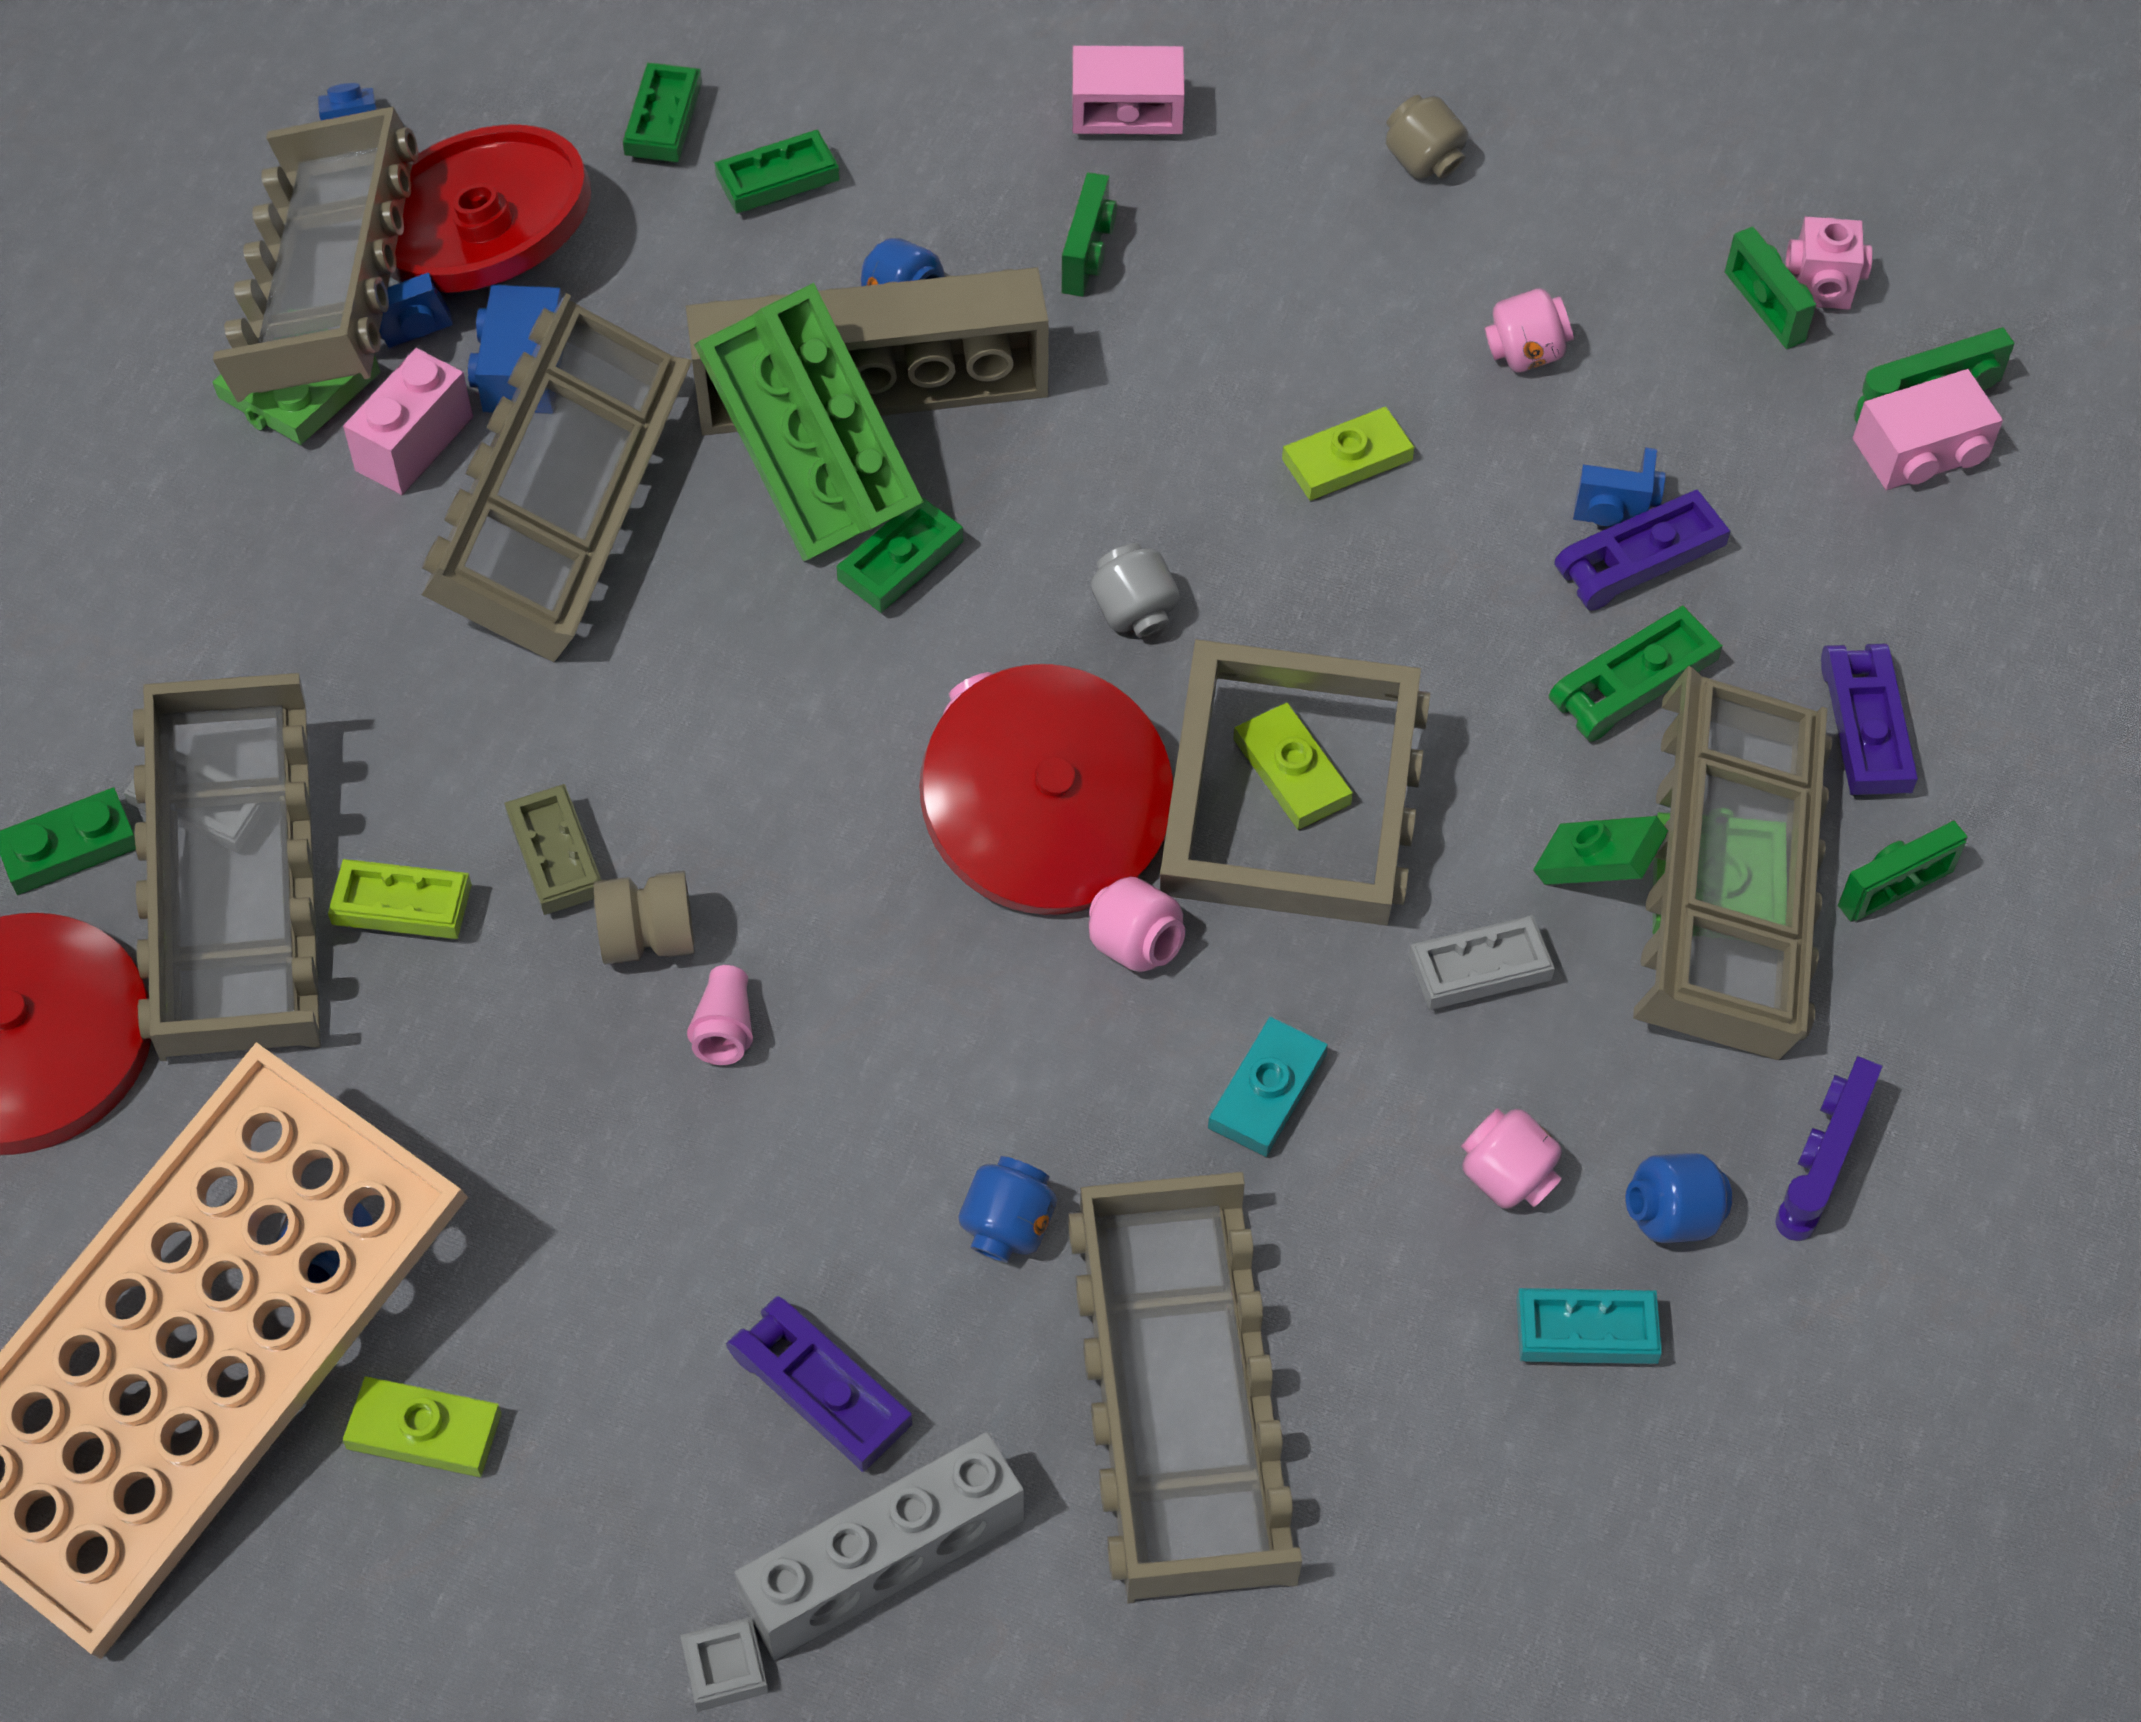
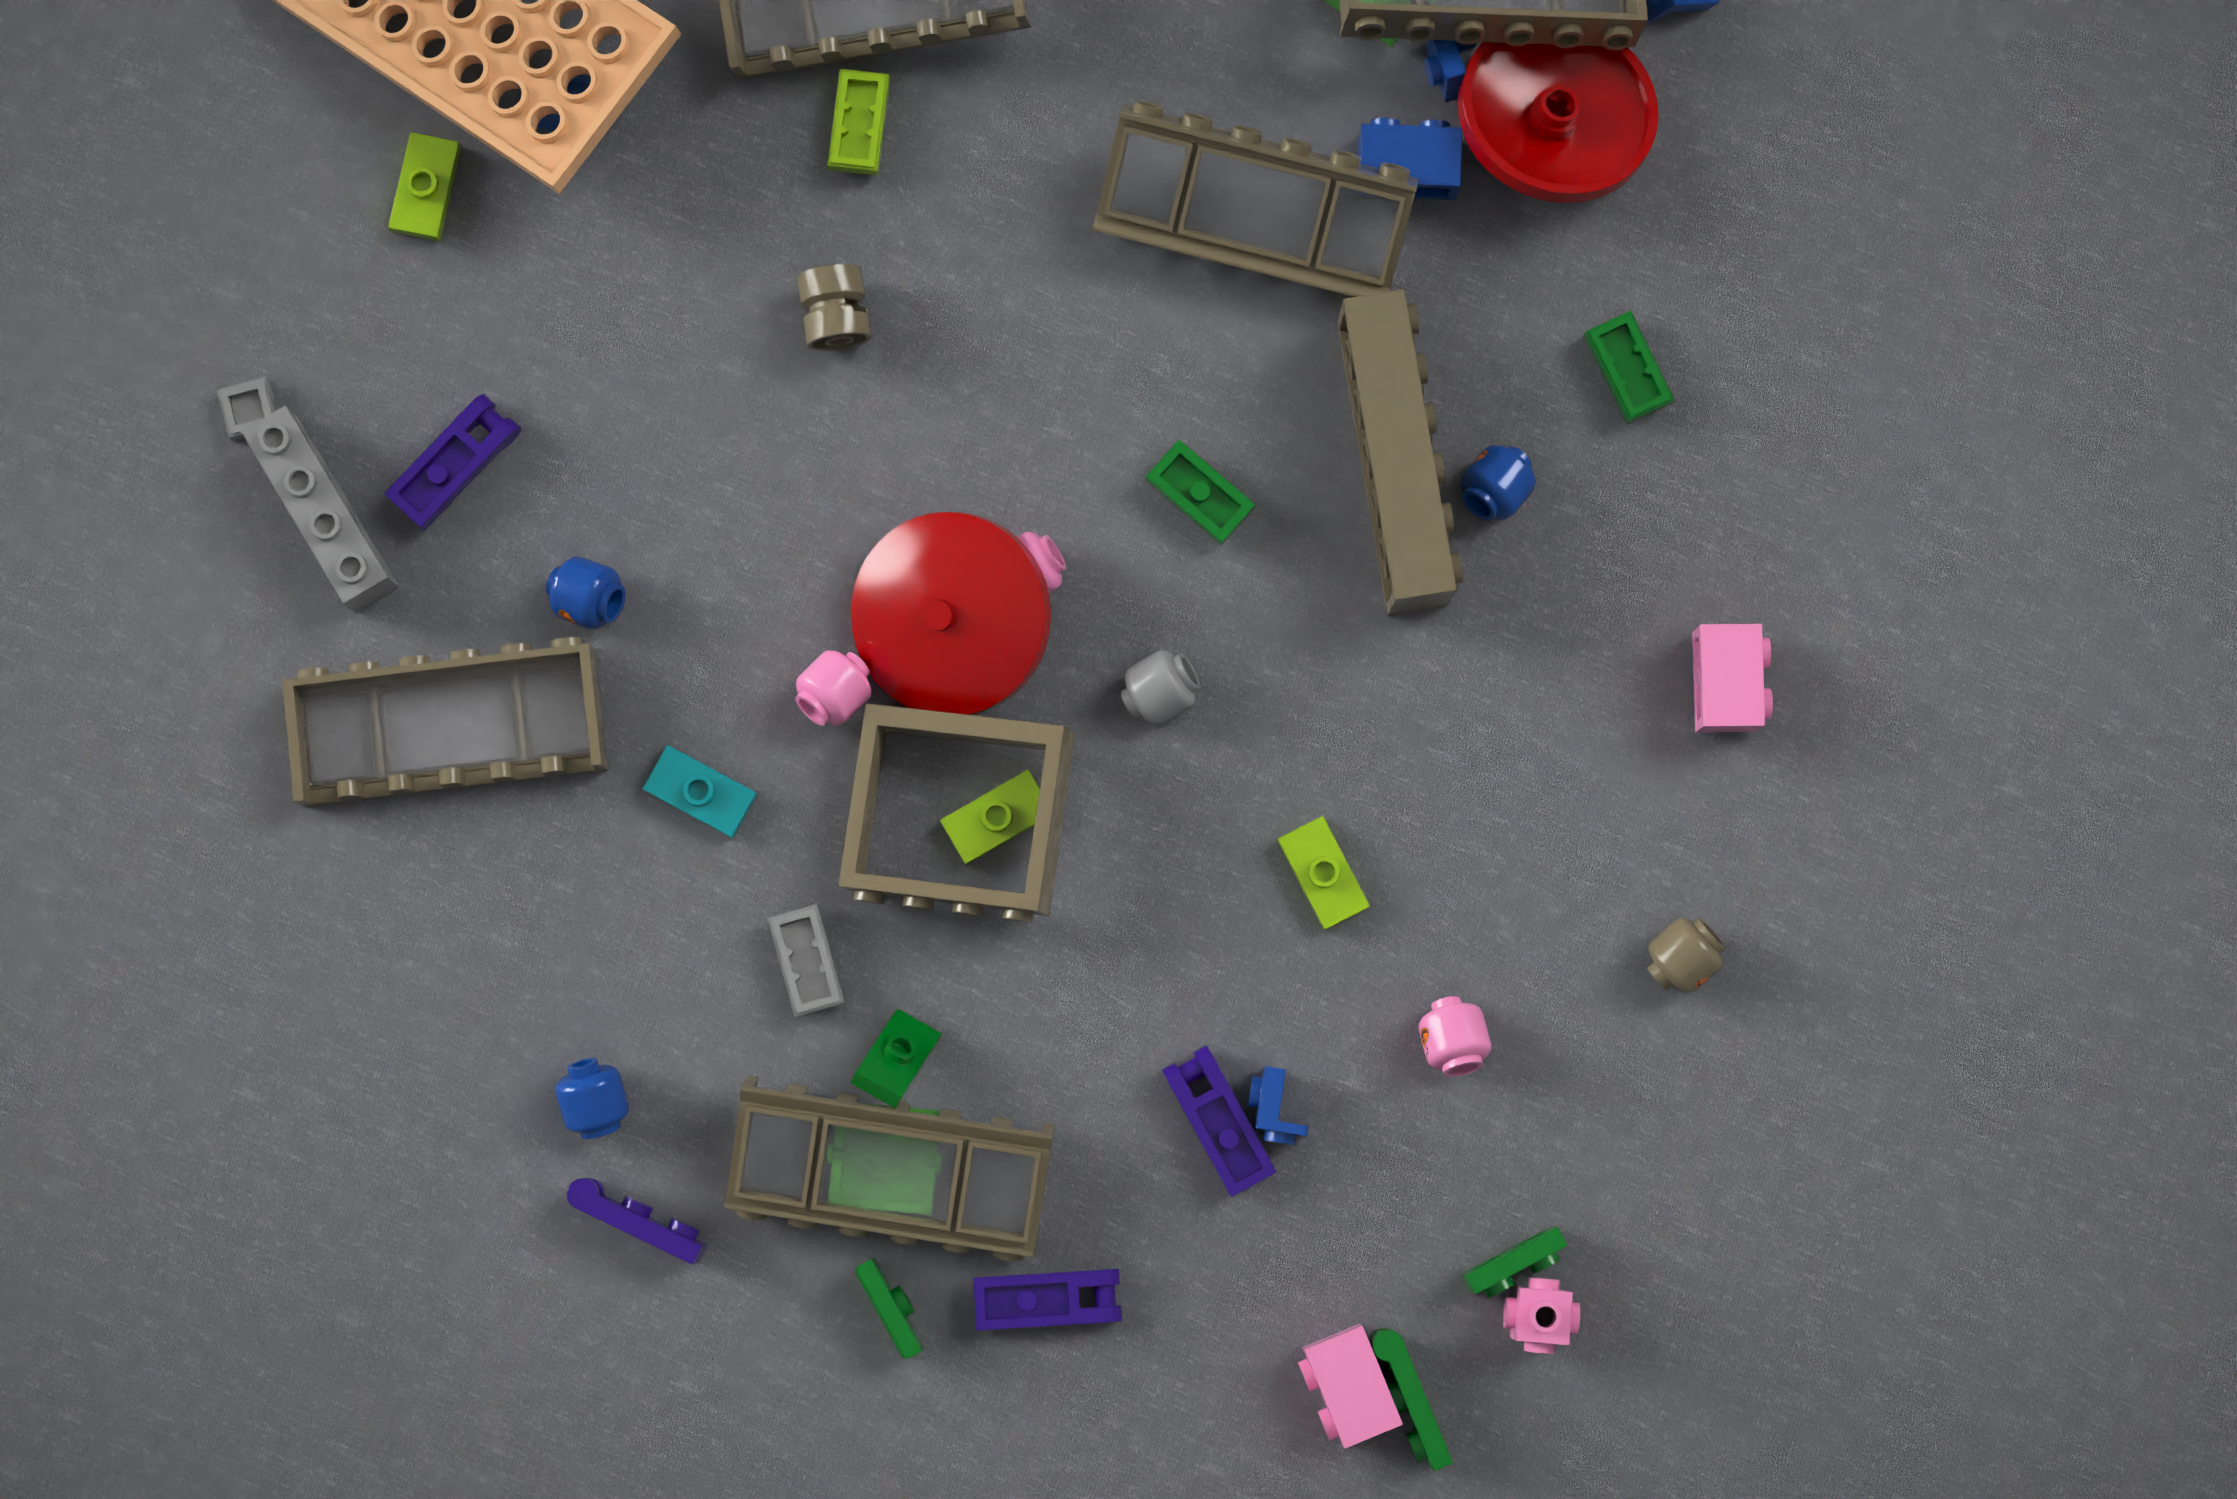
camera: 90 degrees right, 25 degrees up
bright pink brick [343,348,473,495] -> none
olive plate [504,784,601,915] -> none
green plate [622,62,702,162] -> none
bright pink cone [687,965,753,1065] -> none
bright green slope [694,283,923,561] -> none
green plate [1061,172,1117,297] -> none
bright pink head [1460,1108,1562,1209] -> none
teal plate [1516,1288,1662,1364] -> none
green plate [1548,605,1723,742] -> none

